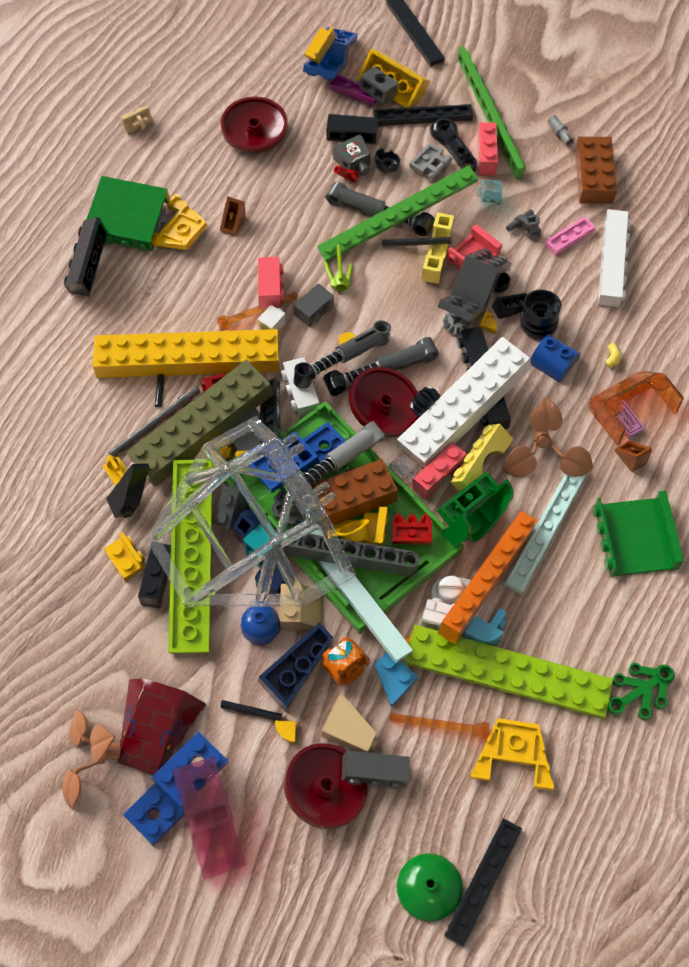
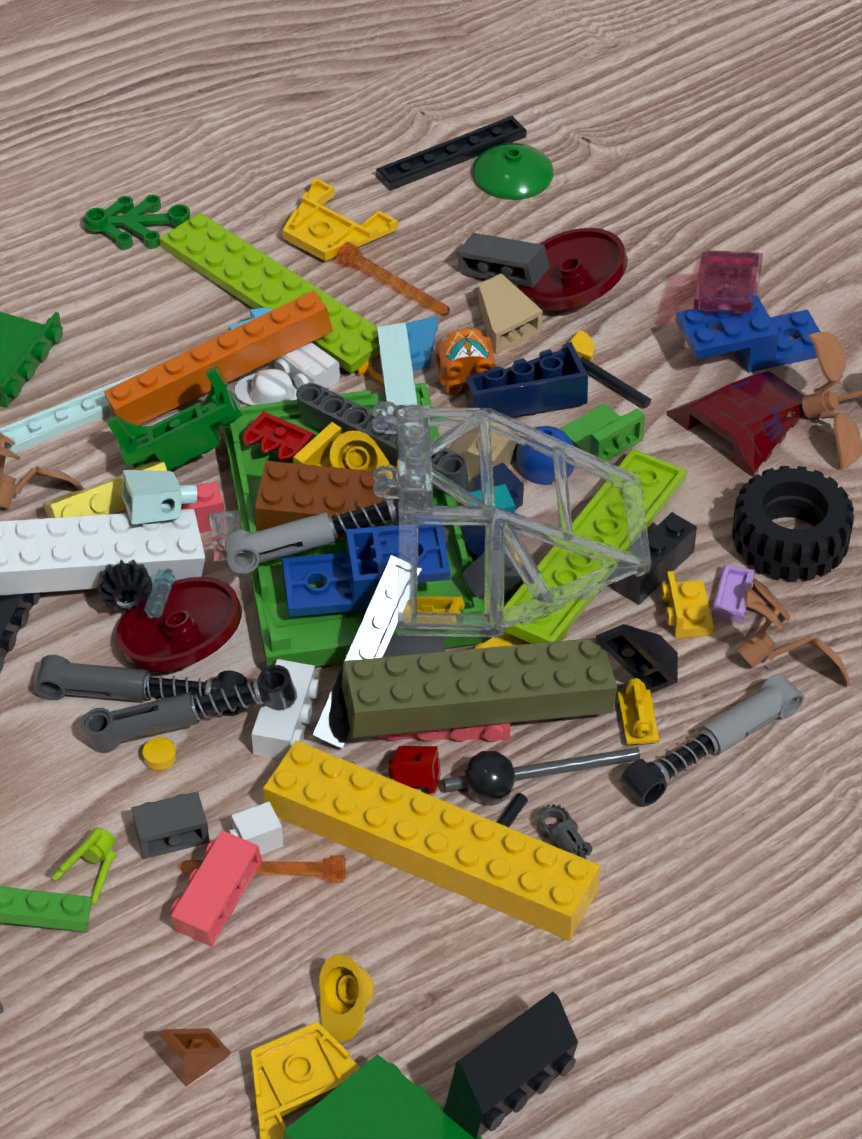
camera: 150 degrees left, 15 degrees down
none -> light aqua torso [122,470,197,524]
none -> clear light blue axle [144,568,175,619]
none -> yellow piece [319,954,374,1042]
none -> black hair [464,751,515,805]
none -> dark grey connector [538,804,592,859]
none -> bright green bracket [560,404,645,467]
none -> piece [620,673,805,806]
none -> lavender tile [712,564,755,623]
none -> black tyre [732,466,854,582]
none -> nougat plant [737,578,850,687]

